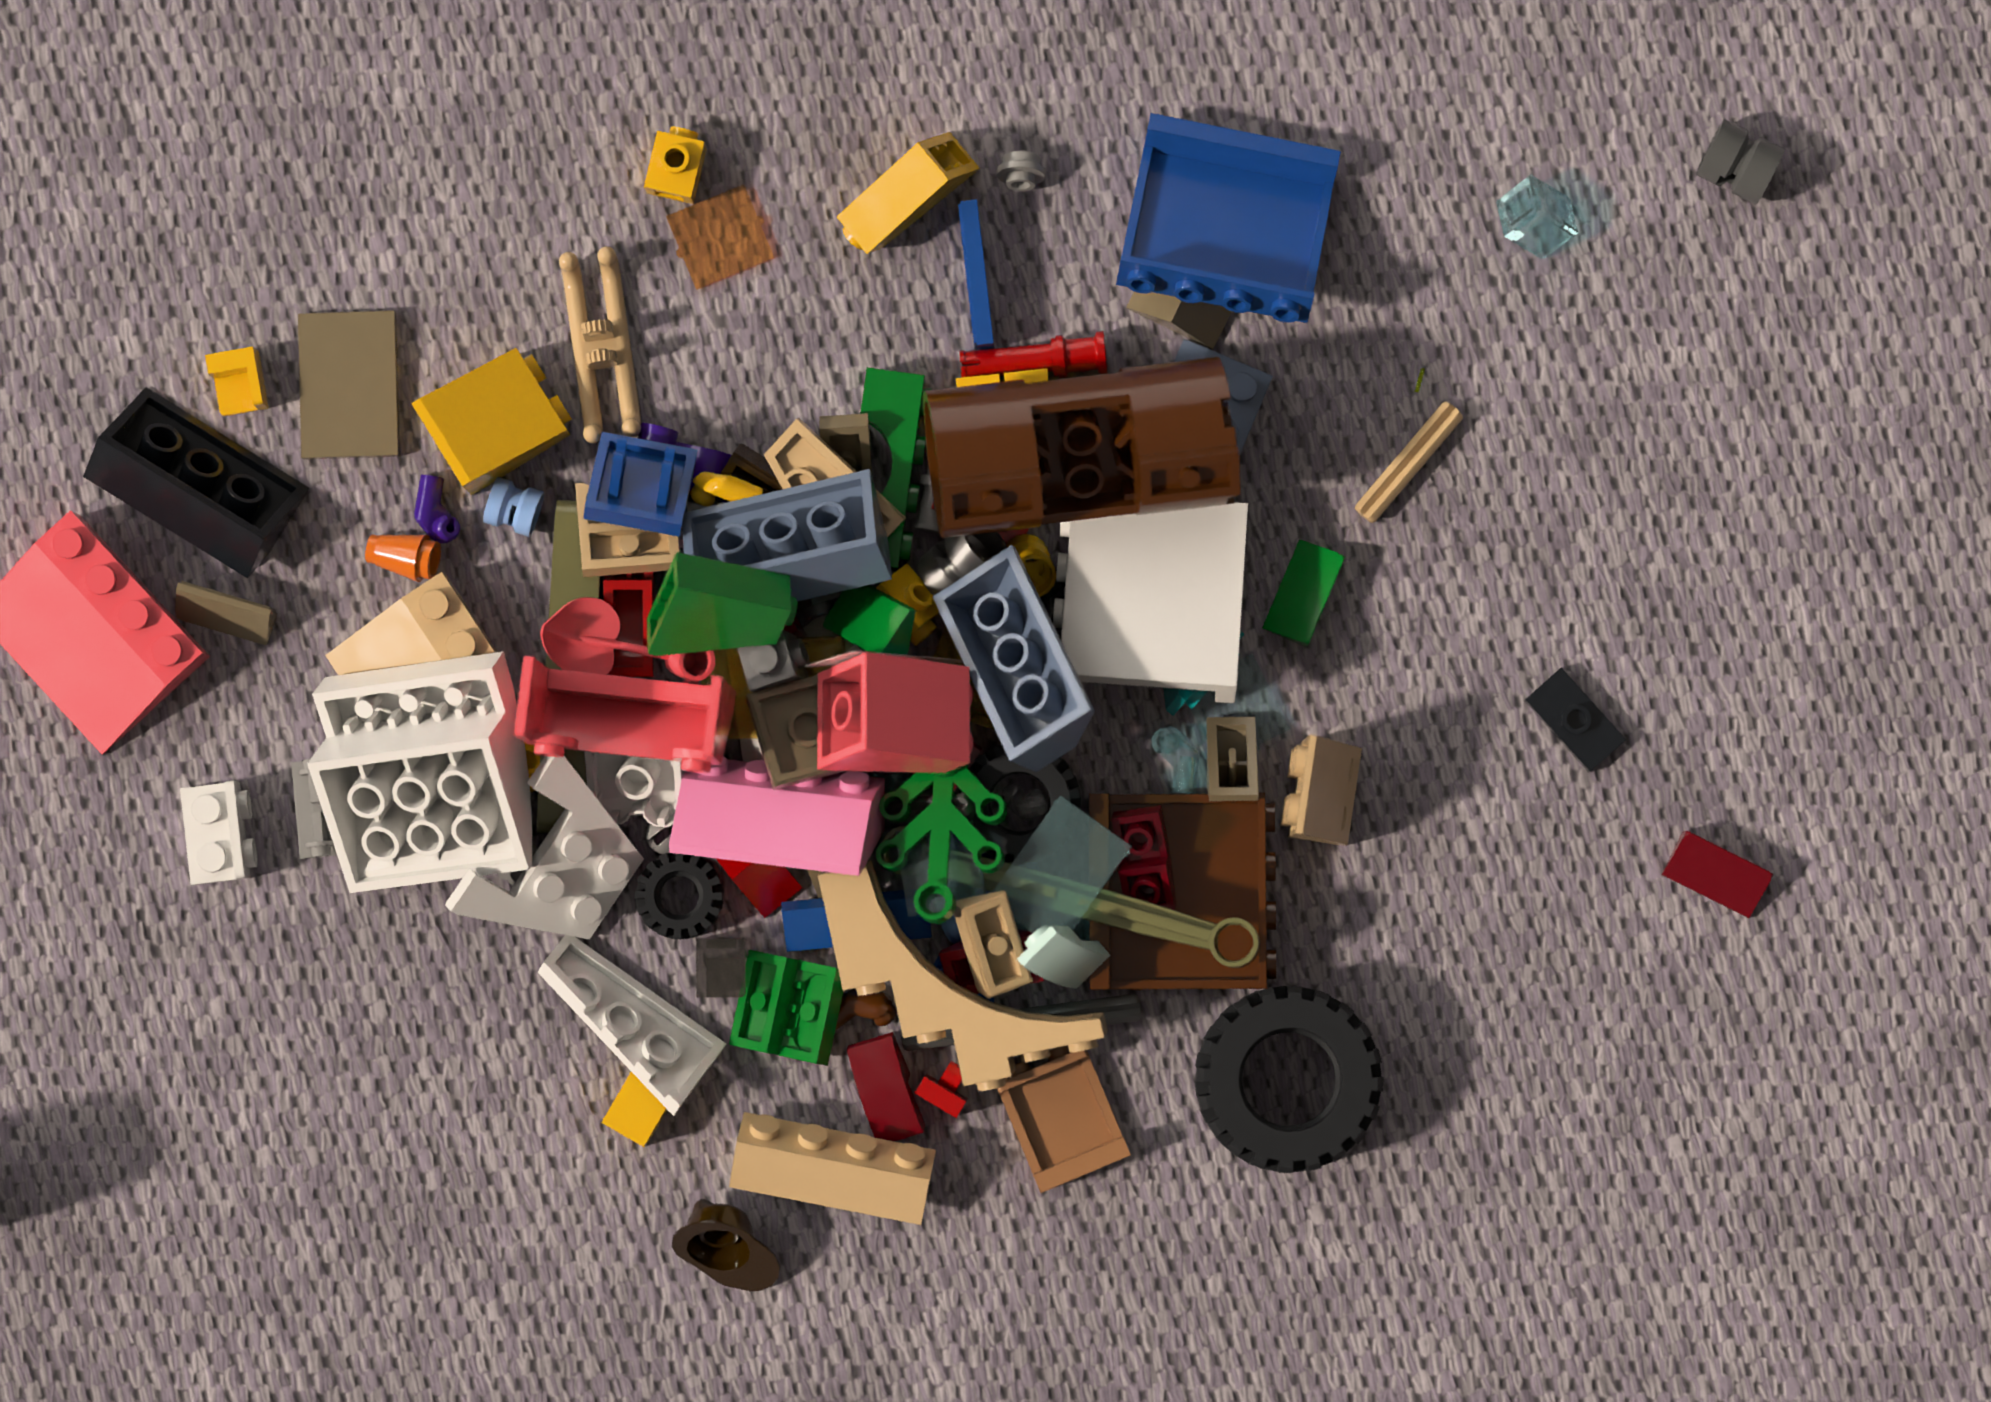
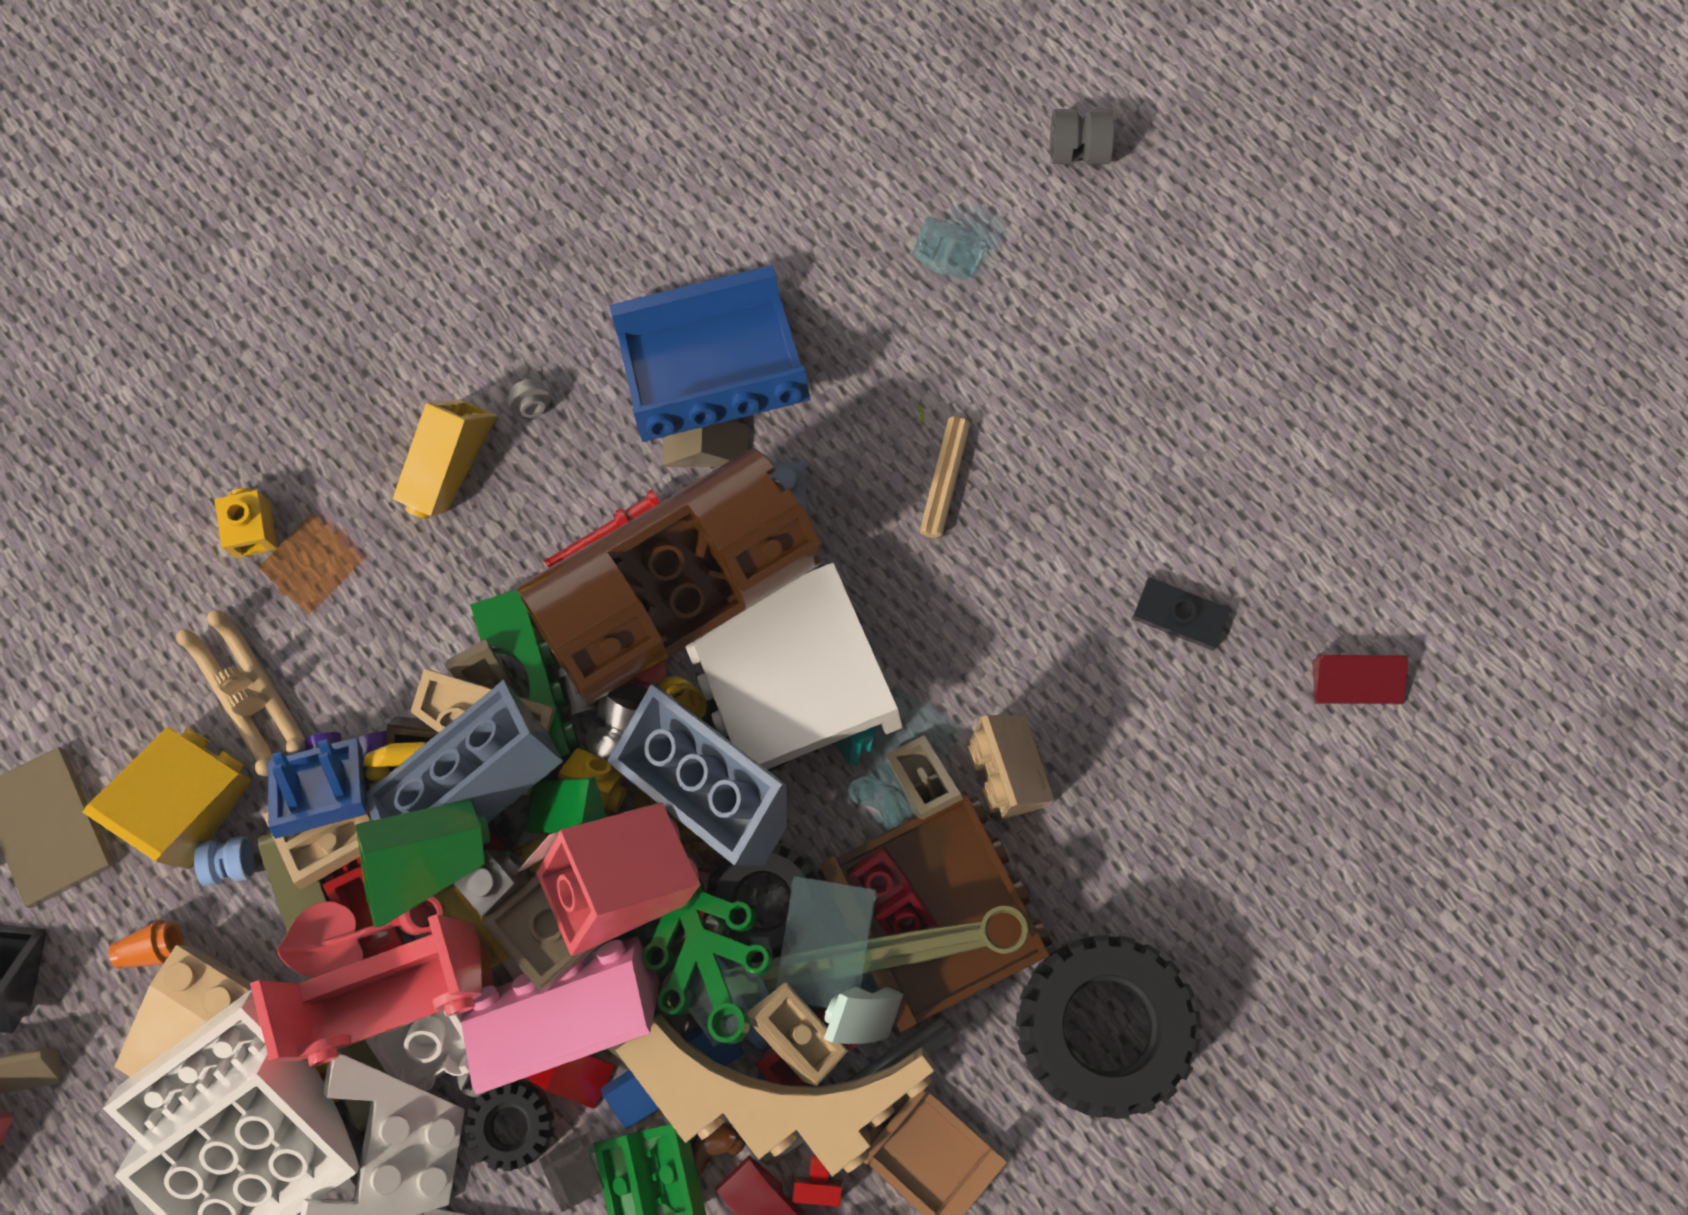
camera: 25 degrees left, 10 degrees down
dark purple arm [414,474,460,544] -> none
blue tile [958,199,994,350] -> none
green slope [1262,539,1345,647] -> none

